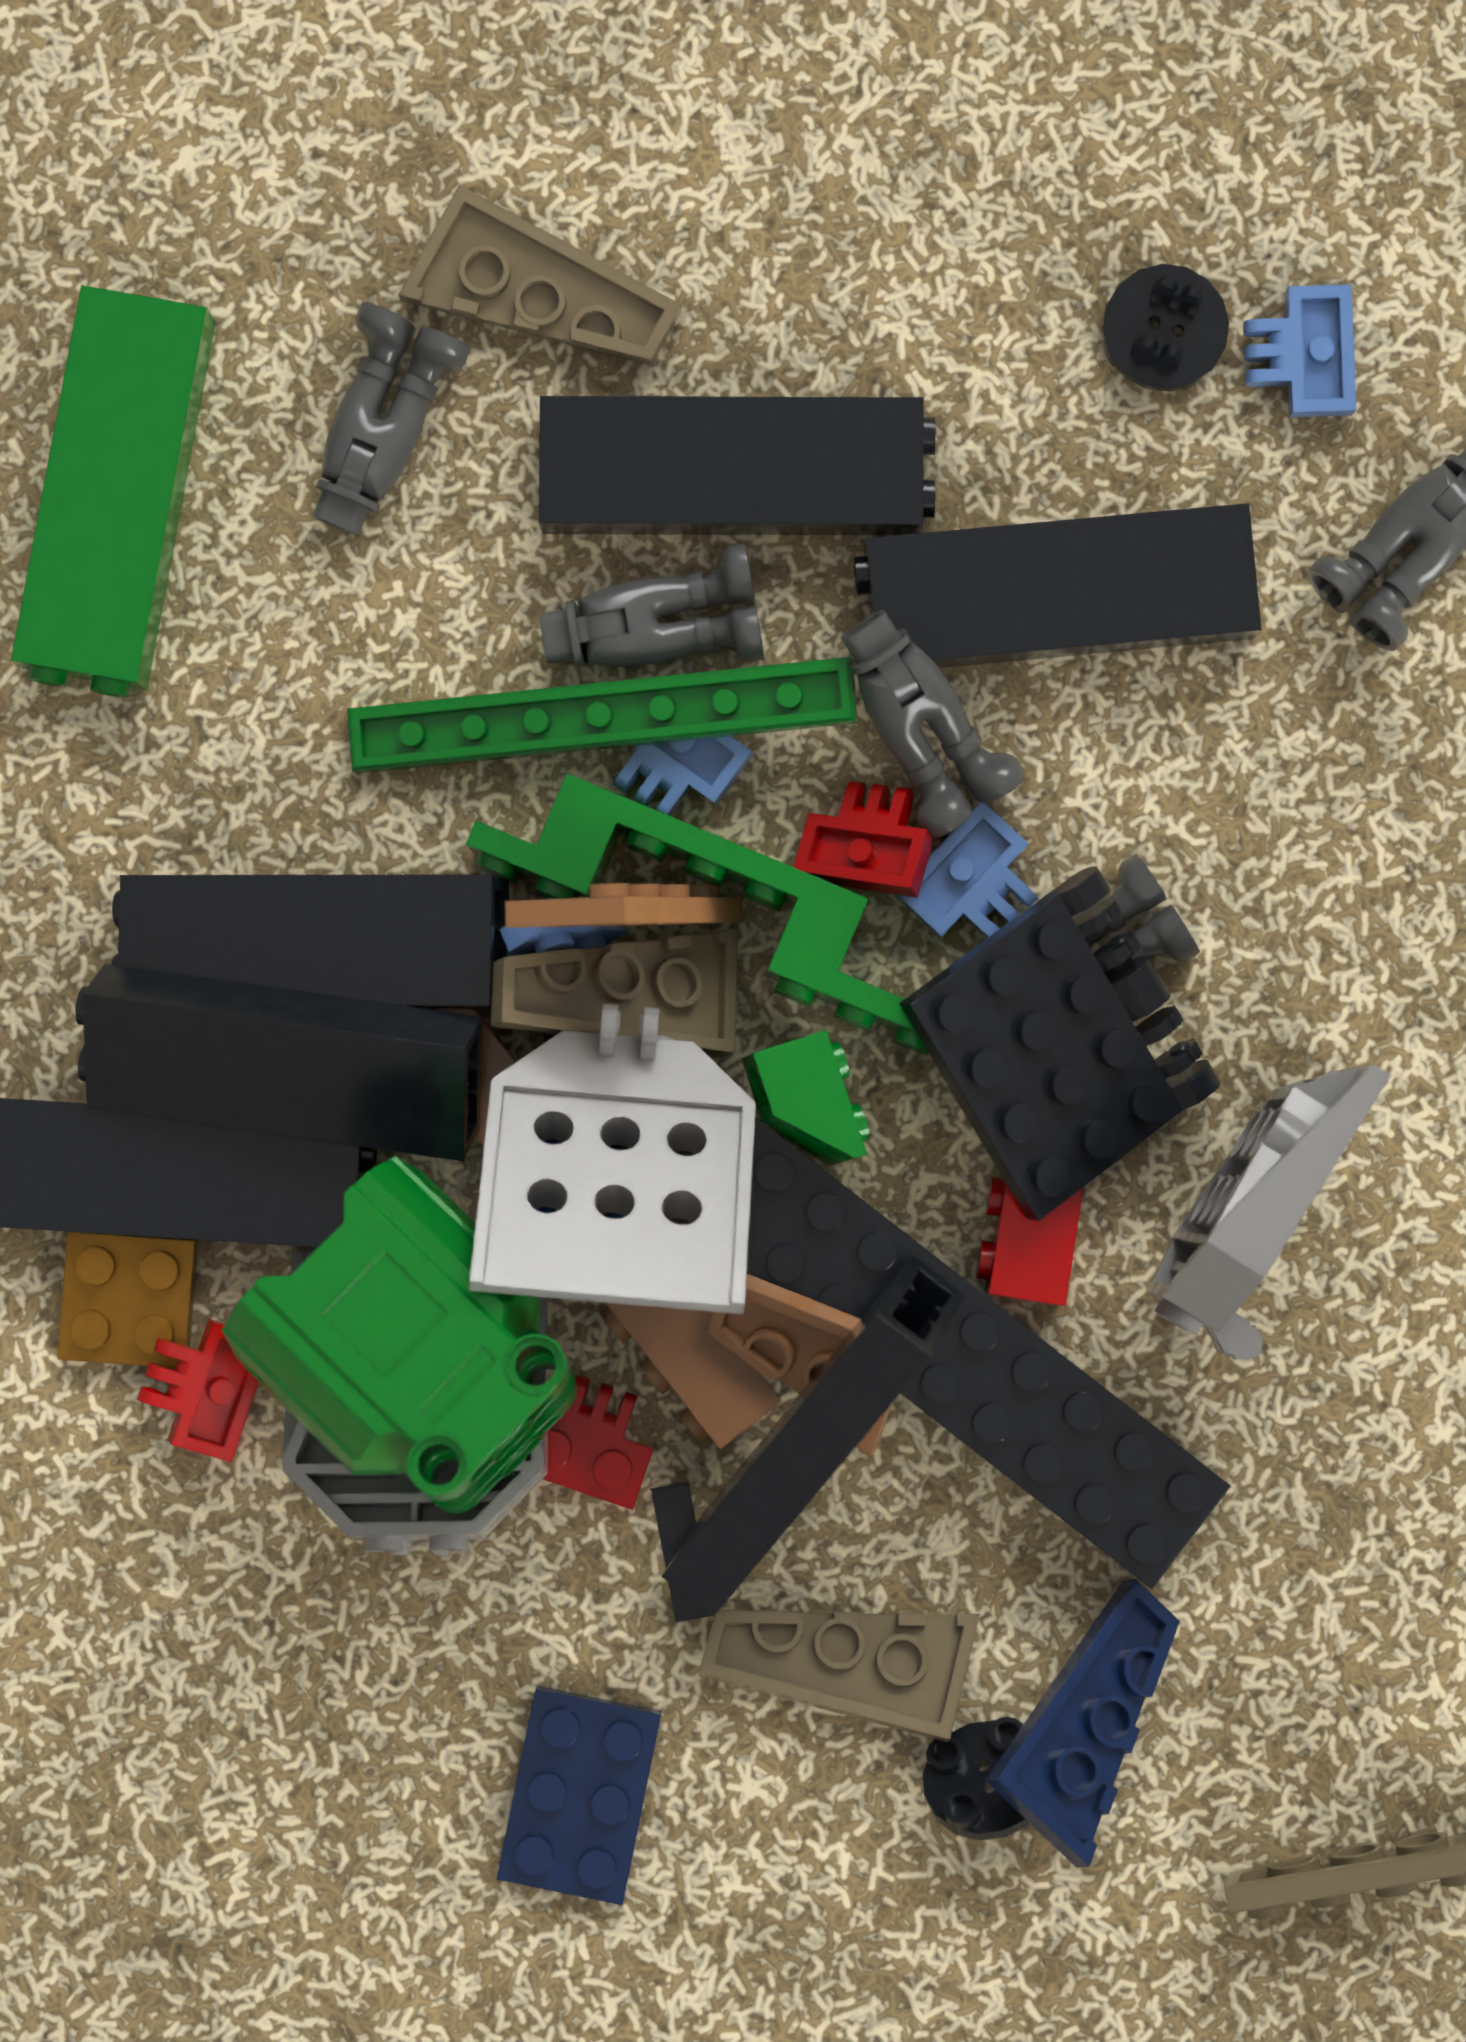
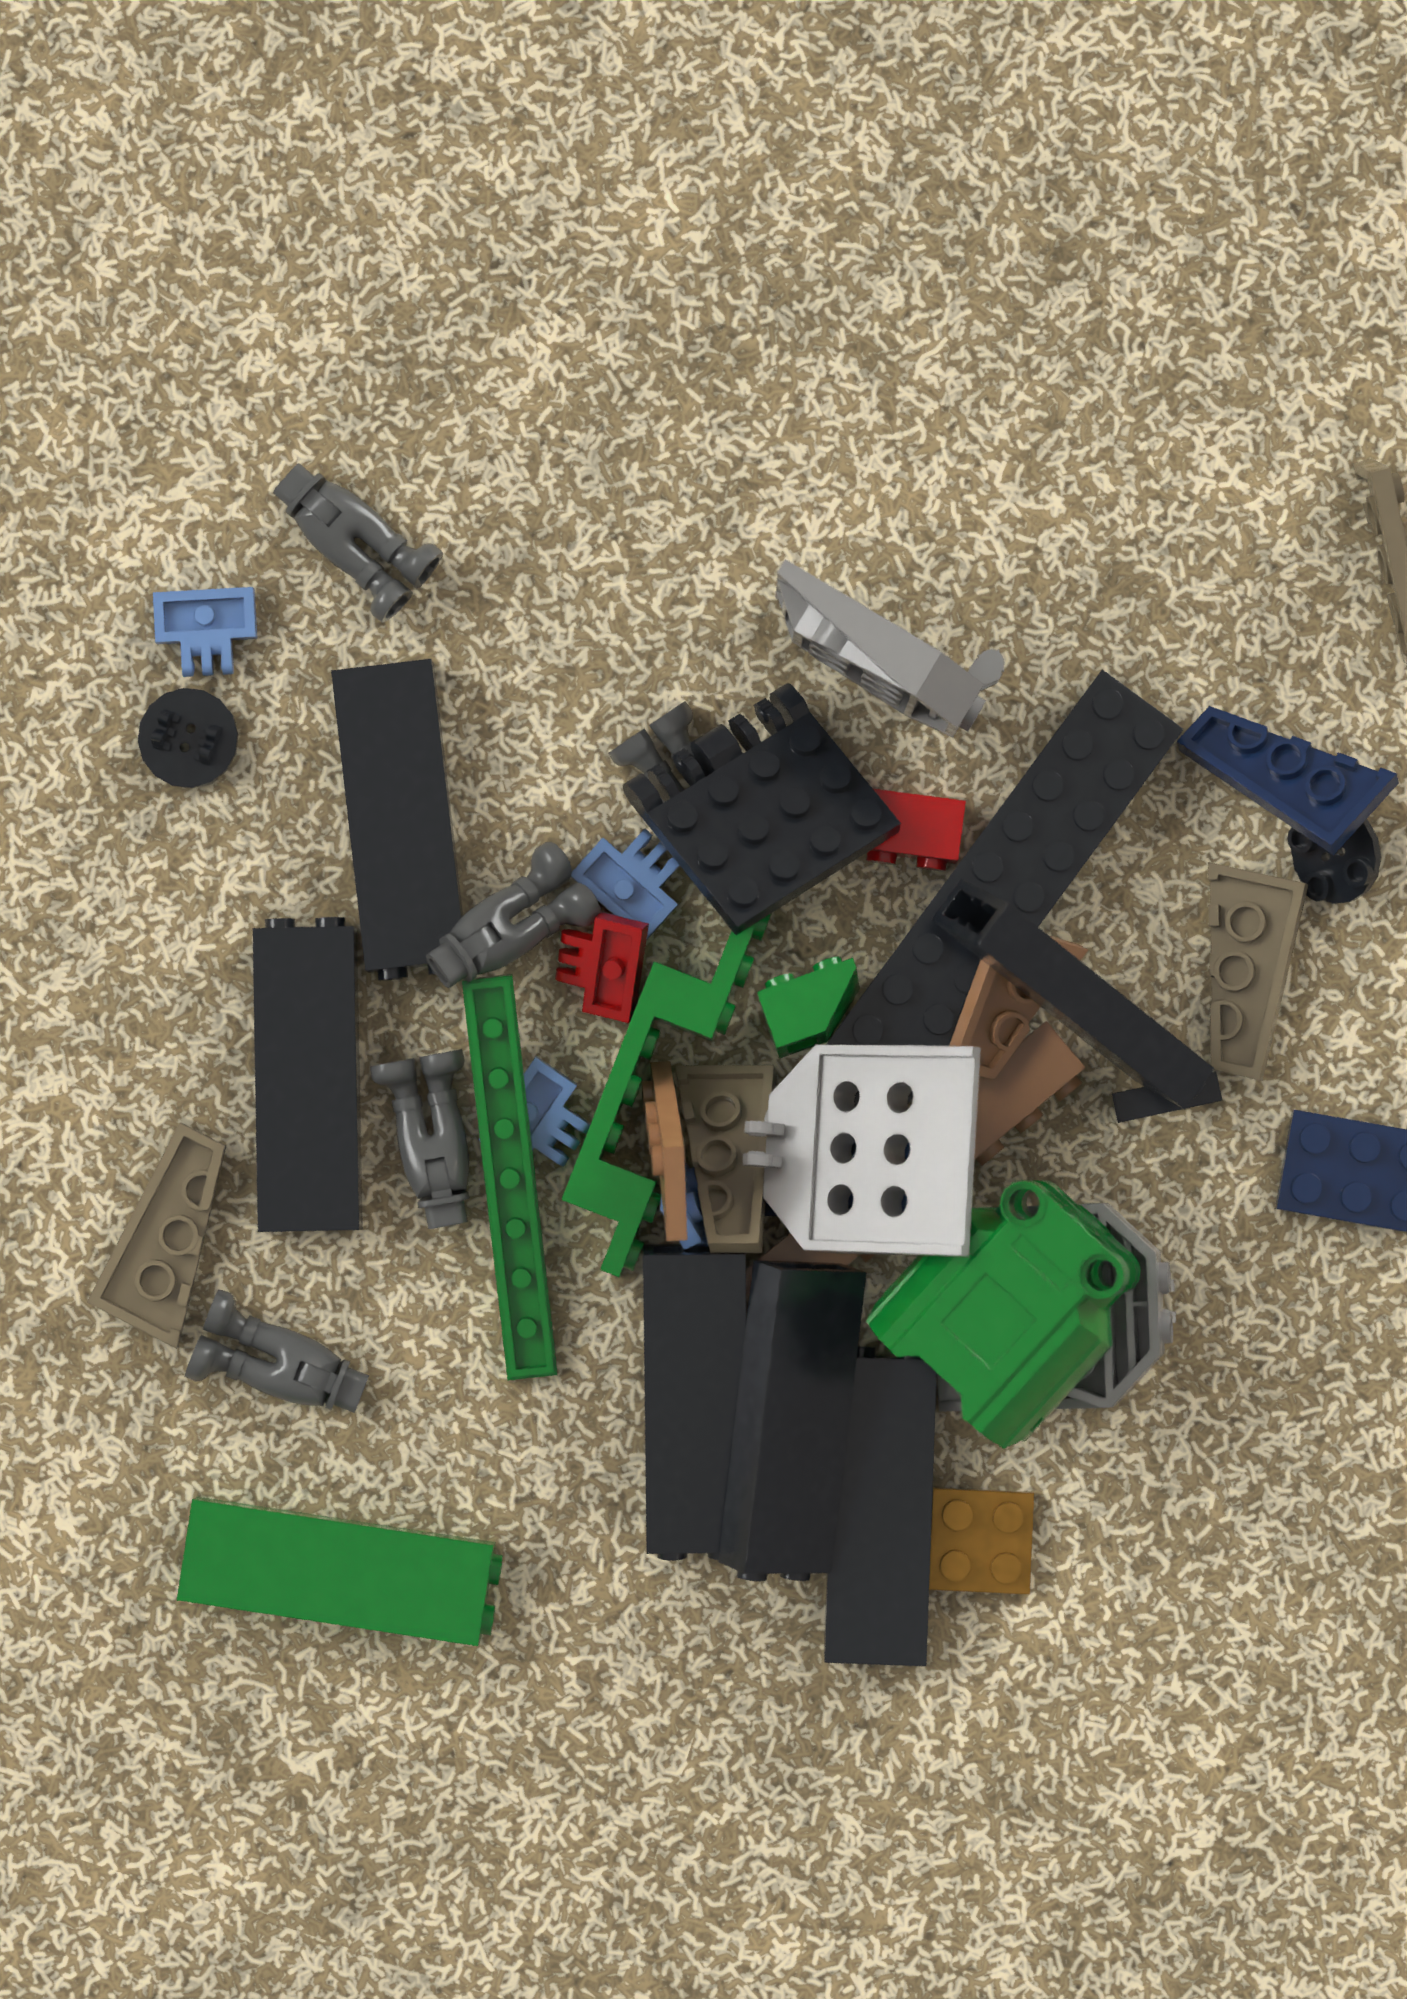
camera: 90 degrees left, 0 degrees up
red hinge [137,1318,259,1462] -> none
red hinge [543,1375,654,1510] -> none

